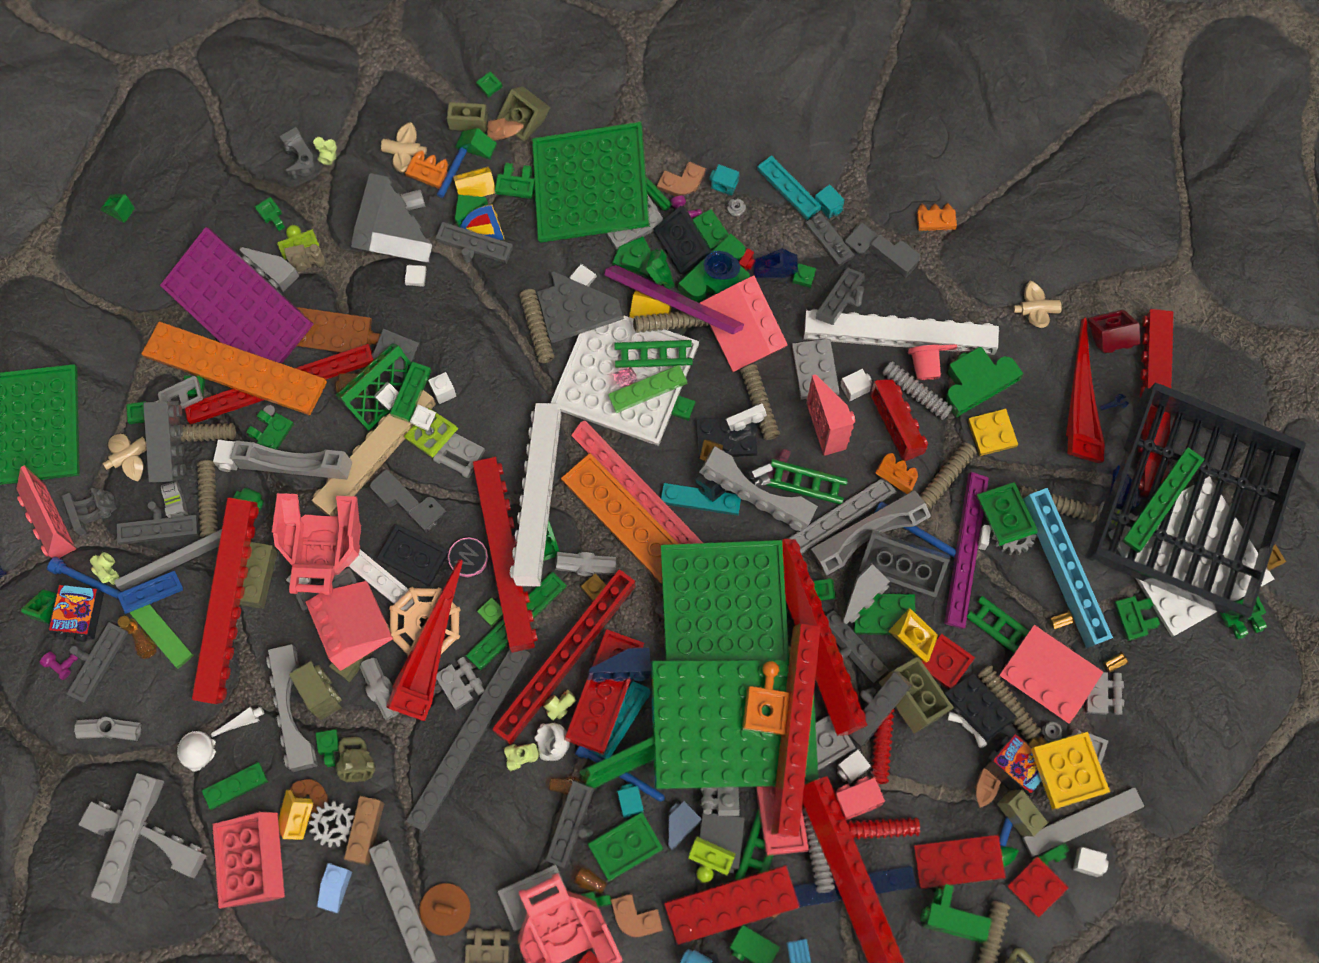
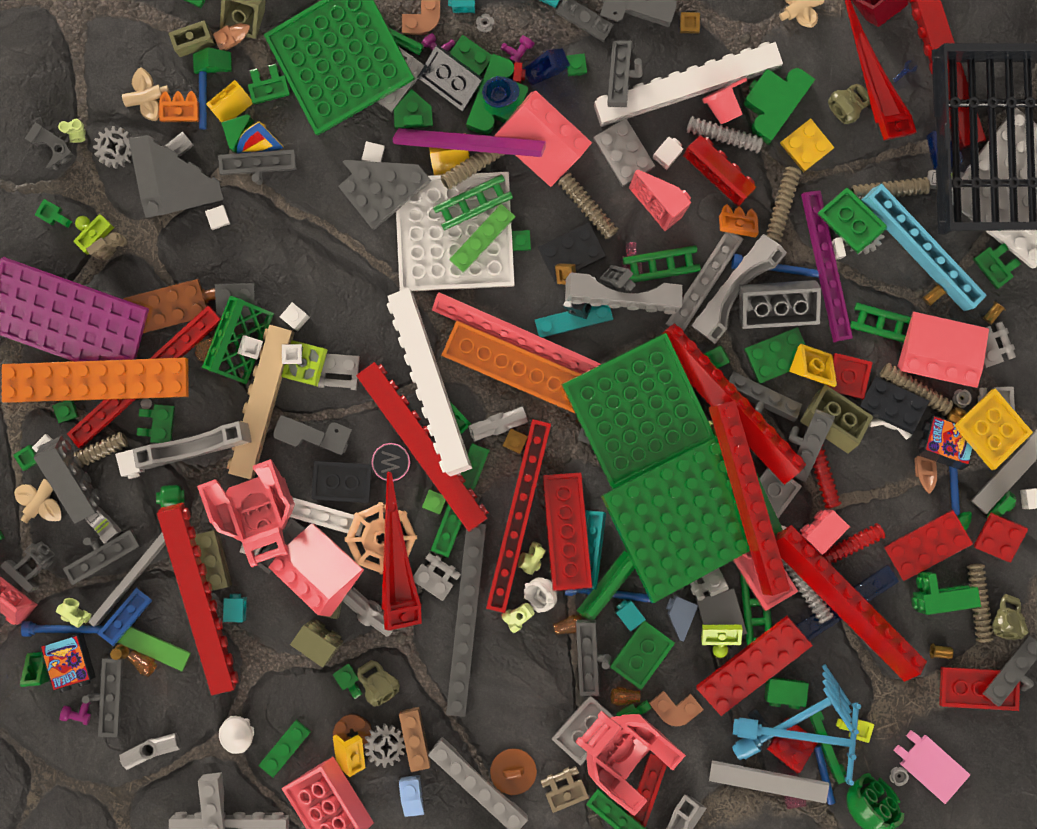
camera: 25 degrees left, 15 degrees up
light grey piece [158,376,203,409] -> none
dark tan piece [197,460,218,538] -> none
white piece [211,707,264,737] -> none
light grey slope [240,247,299,292] -> none
light grey arch [266,644,318,772] -> none
green plate [390,362,431,422] -> none
dark tan piece [519,289,554,363] -> none
dark blue slope [587,648,651,682] -> none
clear pink plate [613,367,638,387] -> none
green plate [646,248,675,289] -> none
white plate [726,404,767,431] -> none
orange plate [743,661,790,735] -> none
white brick [837,750,871,784] -> none
light grey slope [843,562,890,624] -> none
olive brick [997,790,1048,836] -> none
green plate [1122,447,1204,553] -> none
none -> light grey gear [93,126,132,169]
none -> teal brick [223,594,247,622]
none -> magenta piece [500,35,535,64]
none -> pearl gold plate [680,12,700,34]
none -> olive piece [828,84,870,124]

